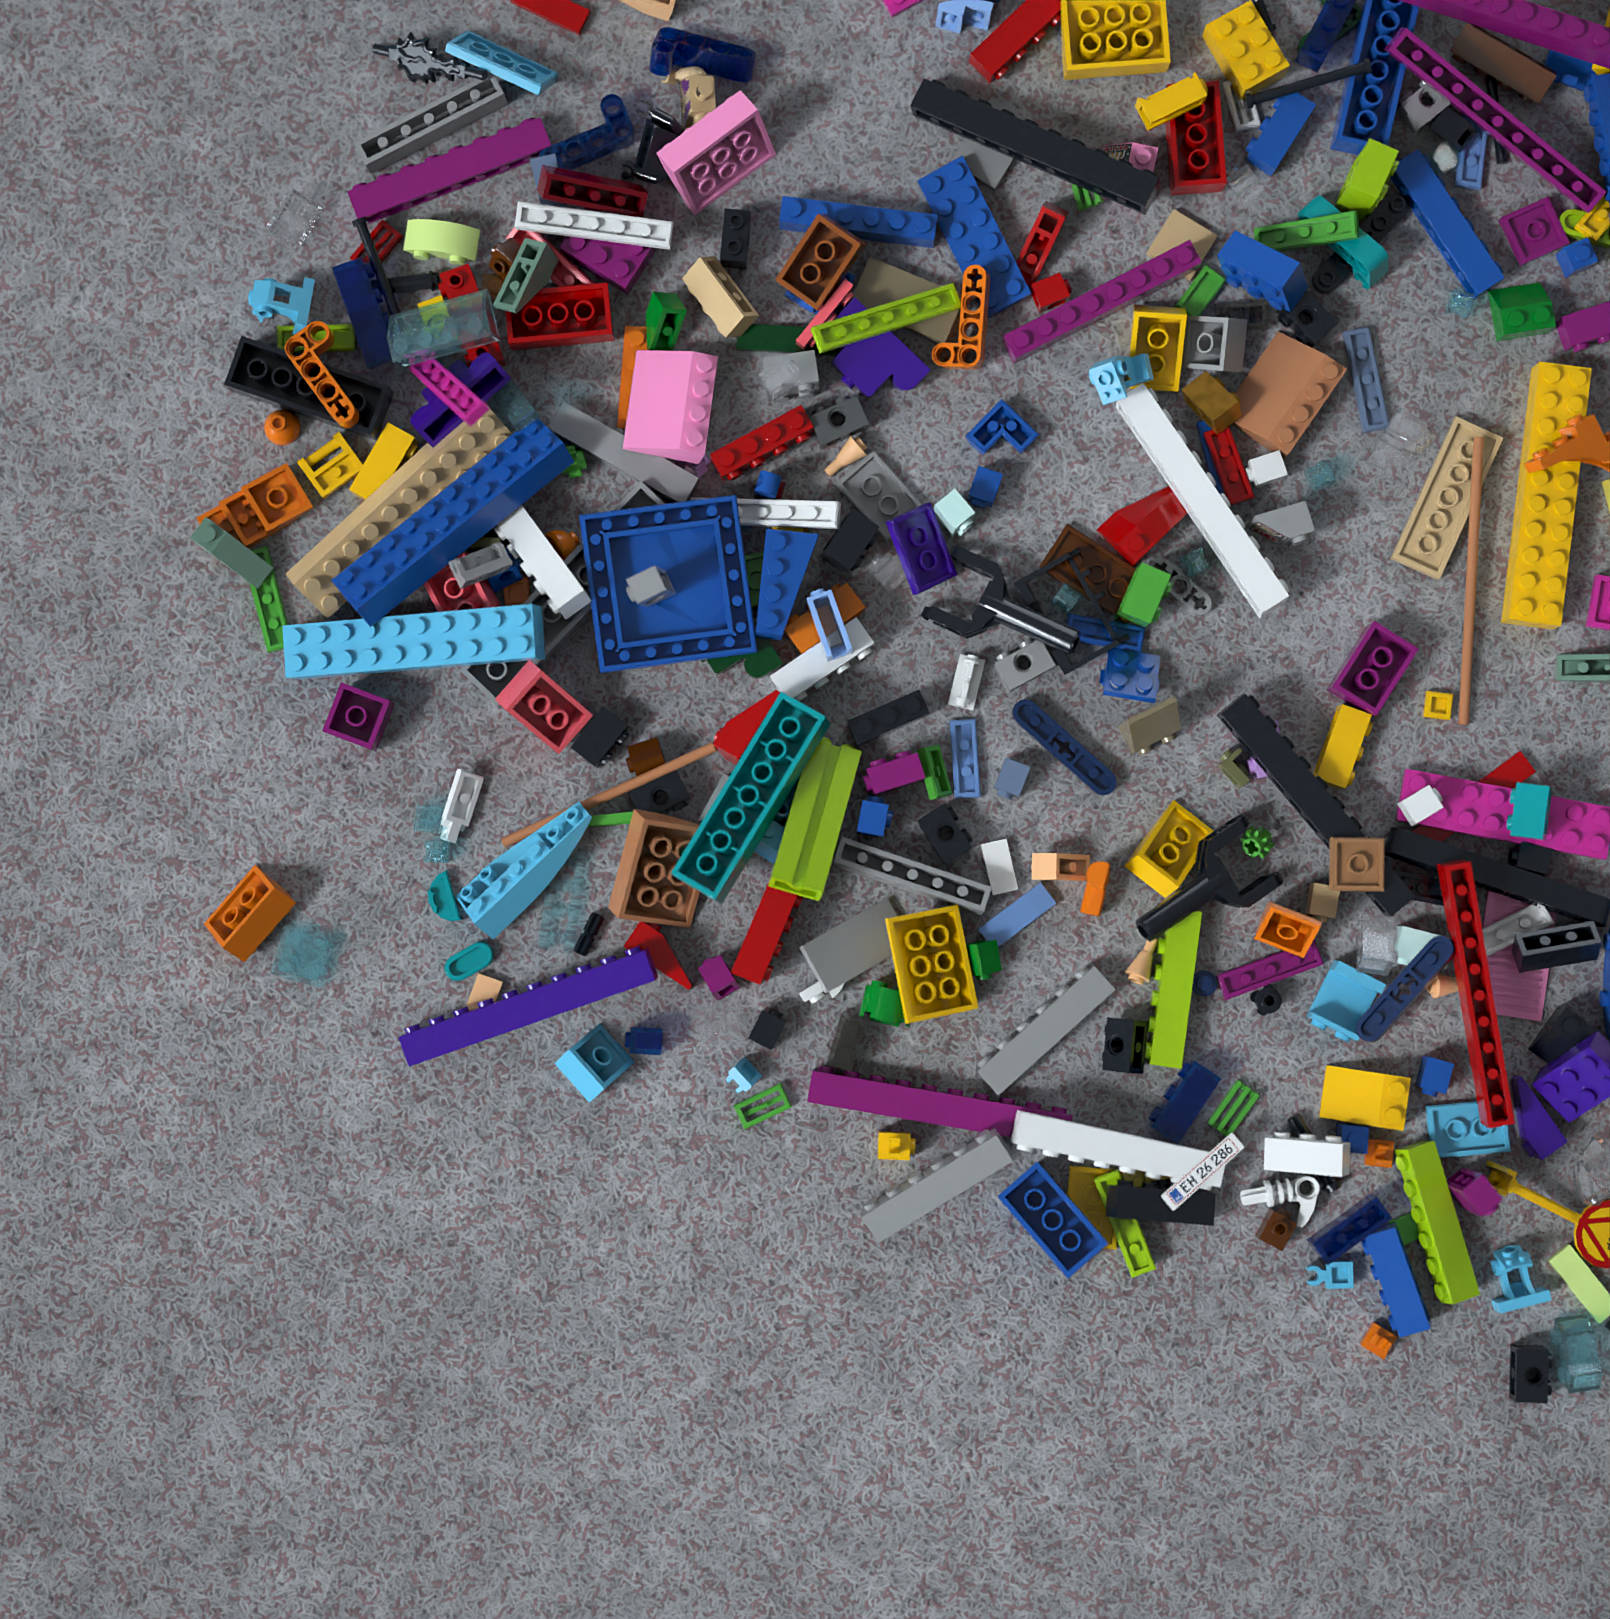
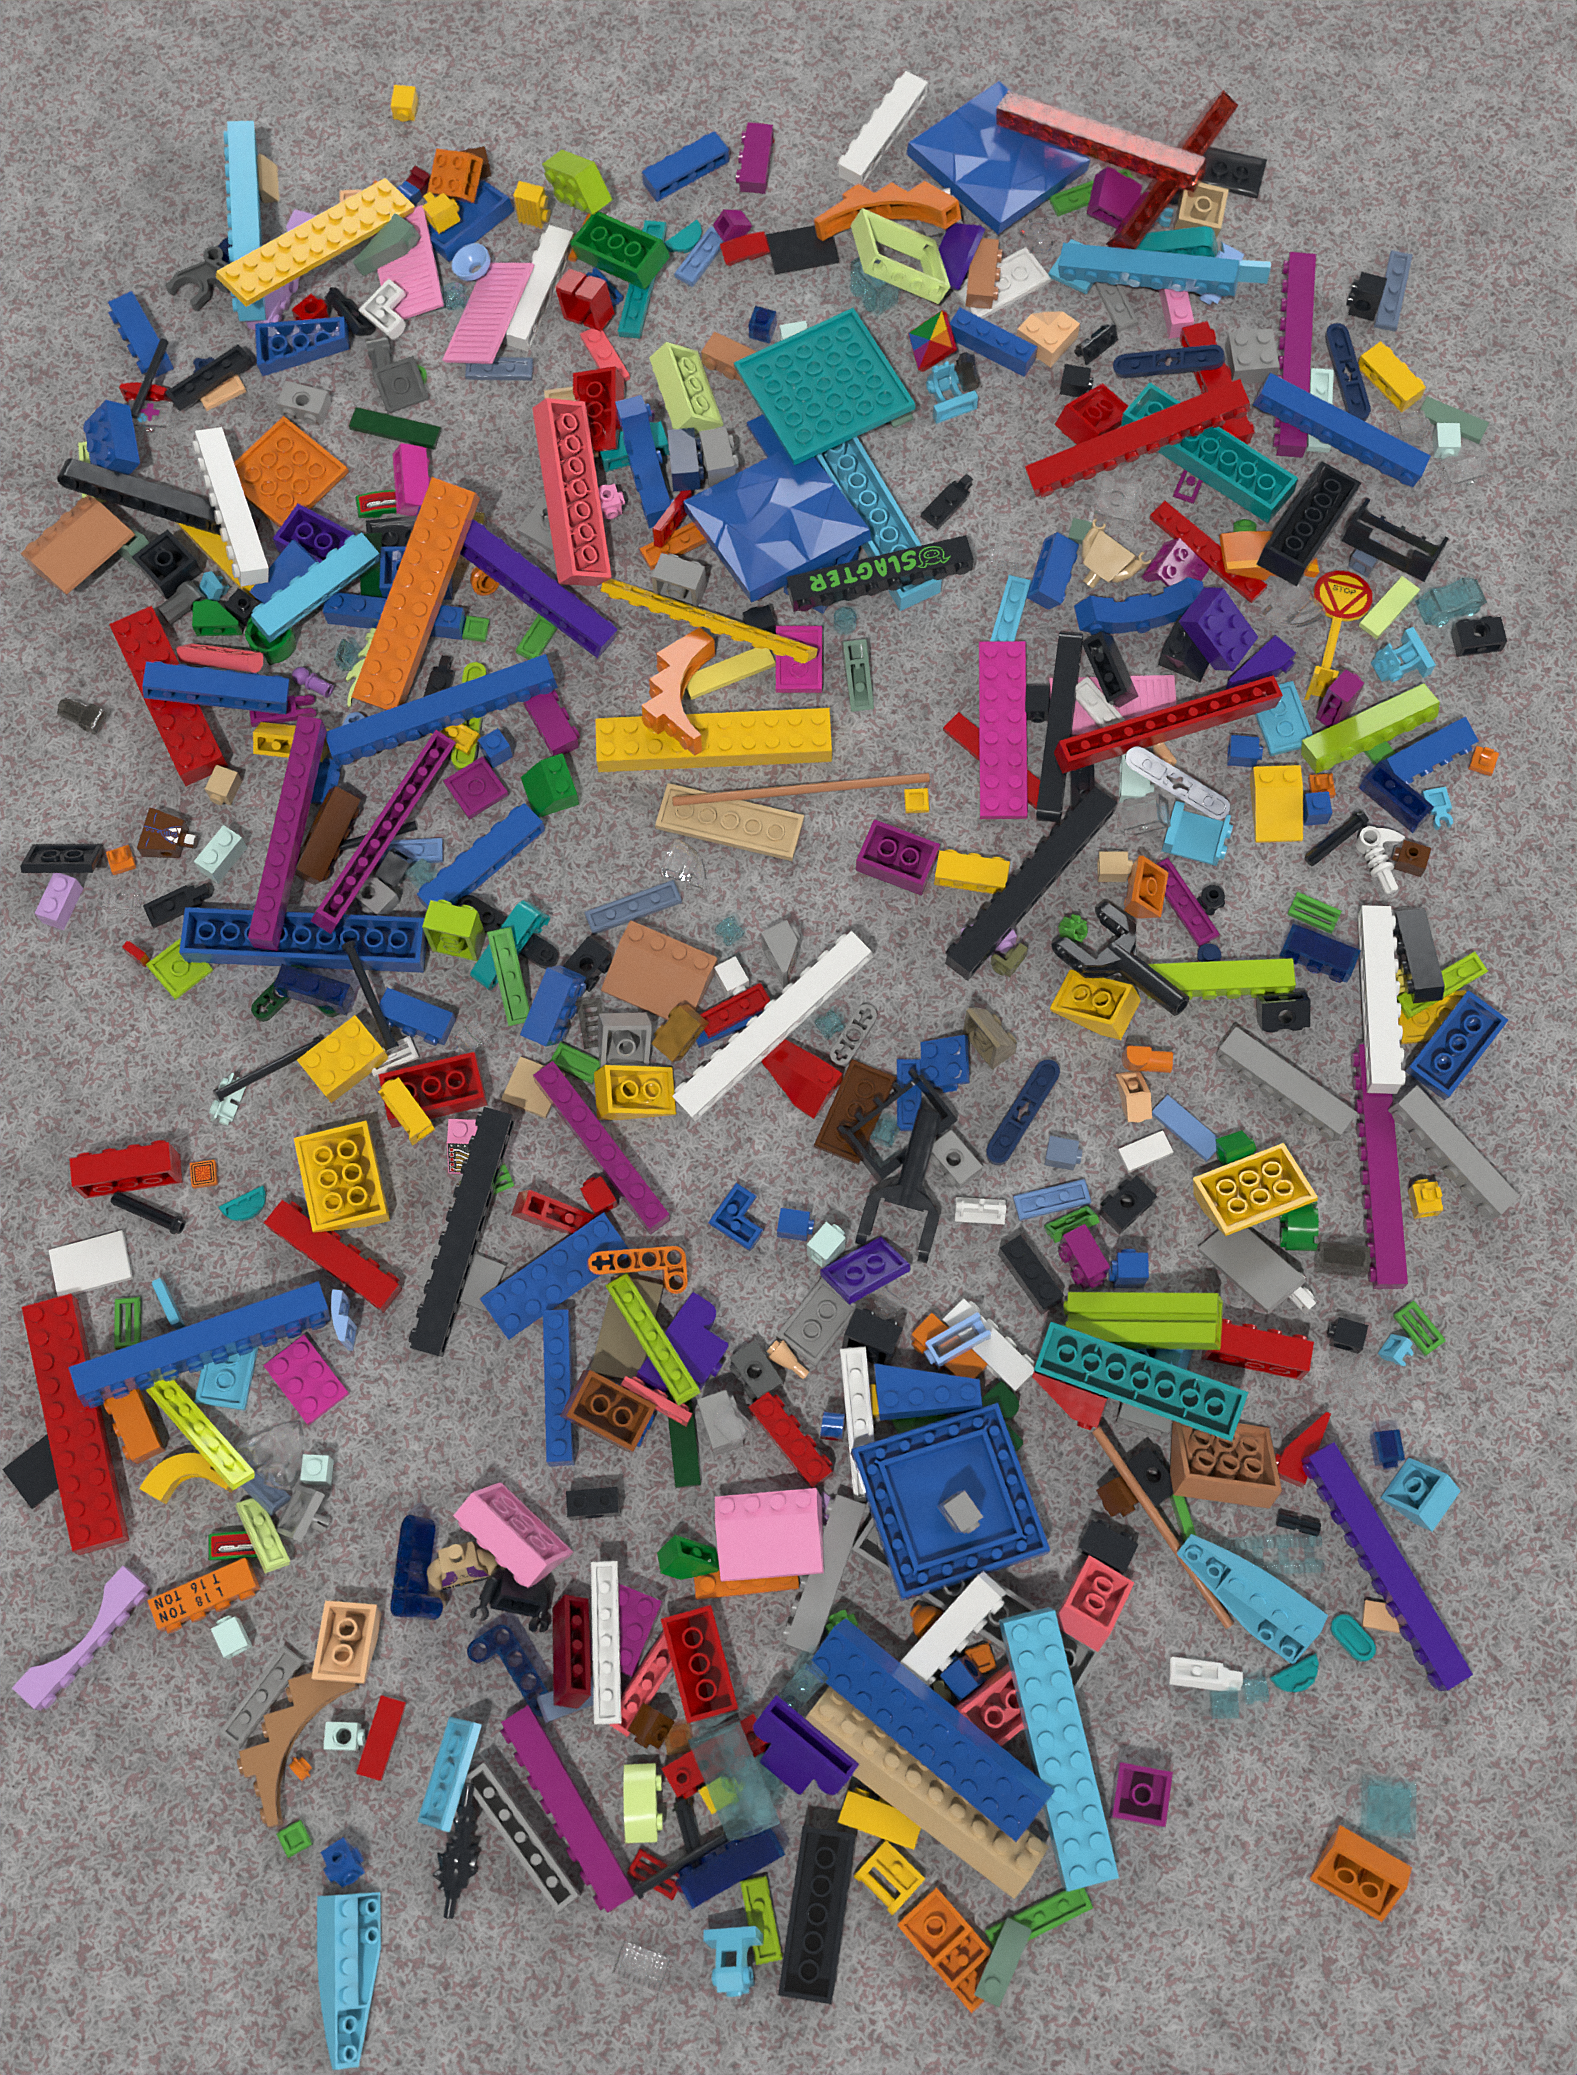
camera: 105 degrees left, 15 degrees down
orange brick [264,409,301,445] -> none
orange beam [285,321,359,428] -> none
dark pink tile [409,351,490,427] -> none
light grey hinge [448,542,513,589] -> none
sand green slope [493,238,558,313] -> none
tan brick [682,256,759,338] -> none
magenta brick [698,955,740,1001] -> none
light grey brick [832,837,992,916] -> none
medium azure tile [1089,353,1154,405] -> none
bright green brick [1117,563,1173,627] -> none
light nougat cone [1125,939,1158,985] -> none
white sticker [1161,1133,1244,1211] -> none
white brick [1264,1132,1350,1177] -> none
medium nougat tile [1329,837,1385,891] -> none
white brick [1397,785,1443,826] -> none
clear light blue wheel [1445,288,1474,319] -> none
teal brick [1507,783,1553,840] -> none

